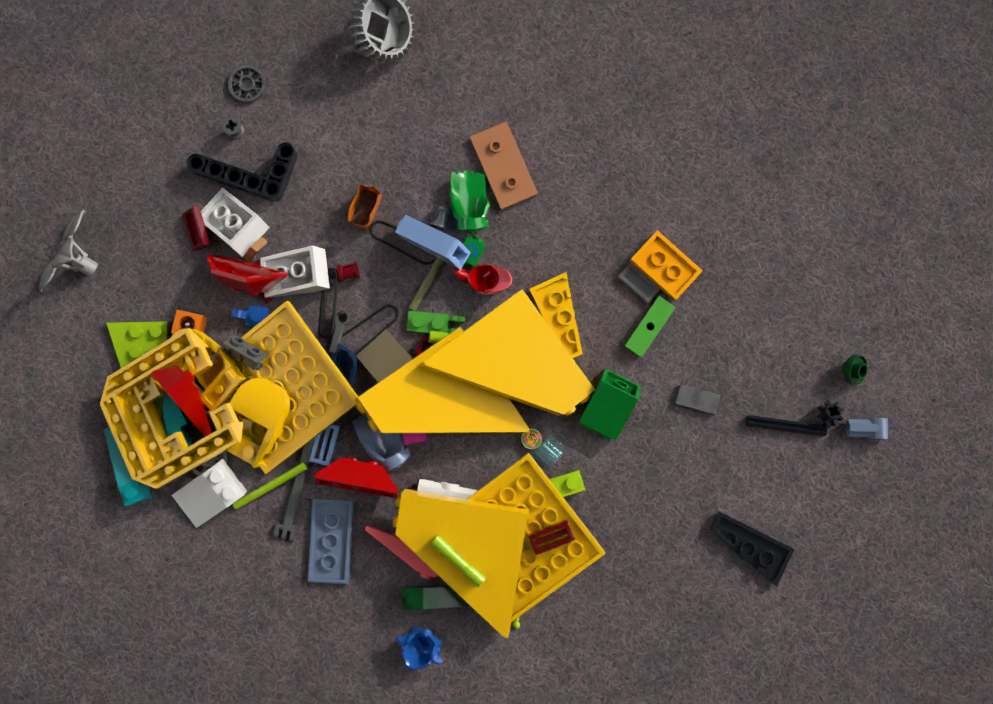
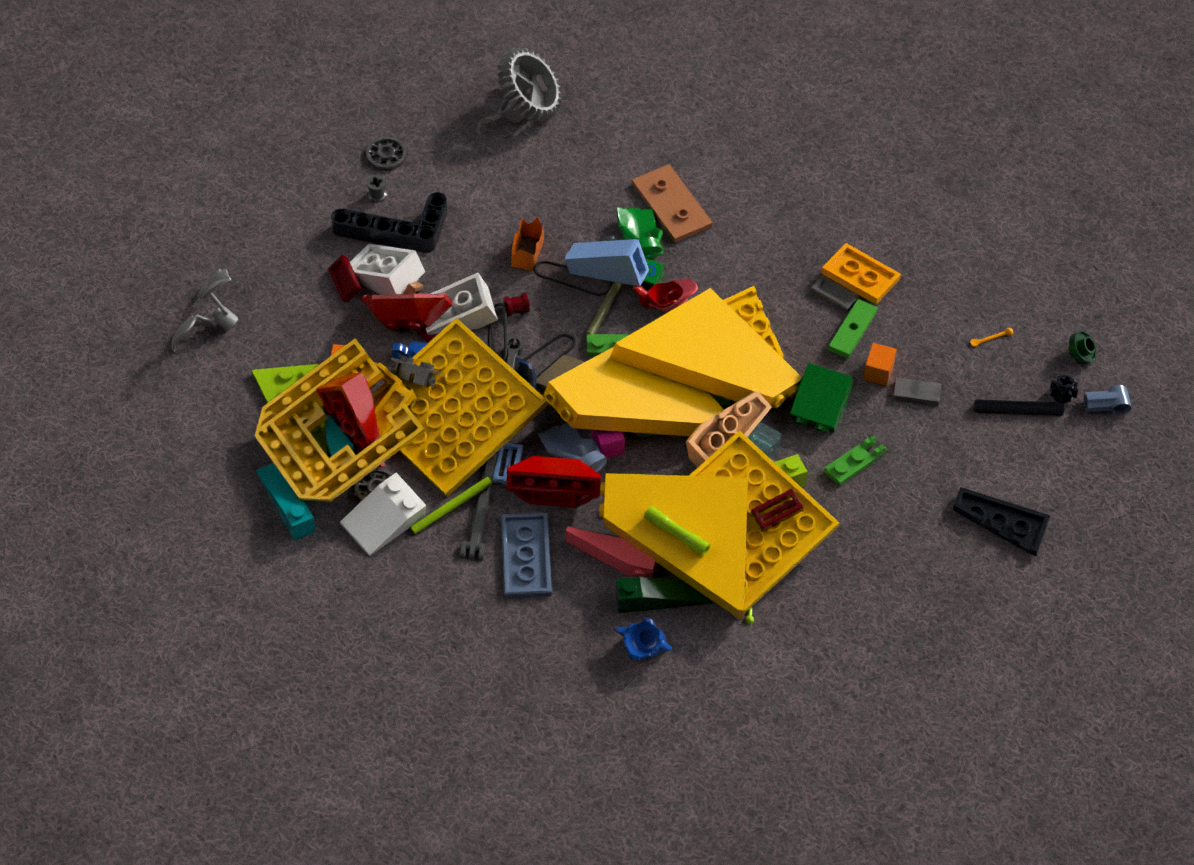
camera: 10 degrees left, 30 degrees down
yellow slope [226,377,290,468] -> none
none -> light nougat wedge [686,391,772,468]
none -> bright green hinge [824,436,887,487]
none -> orange piece [863,343,897,386]
none -> light orange hinge [970,328,1013,347]

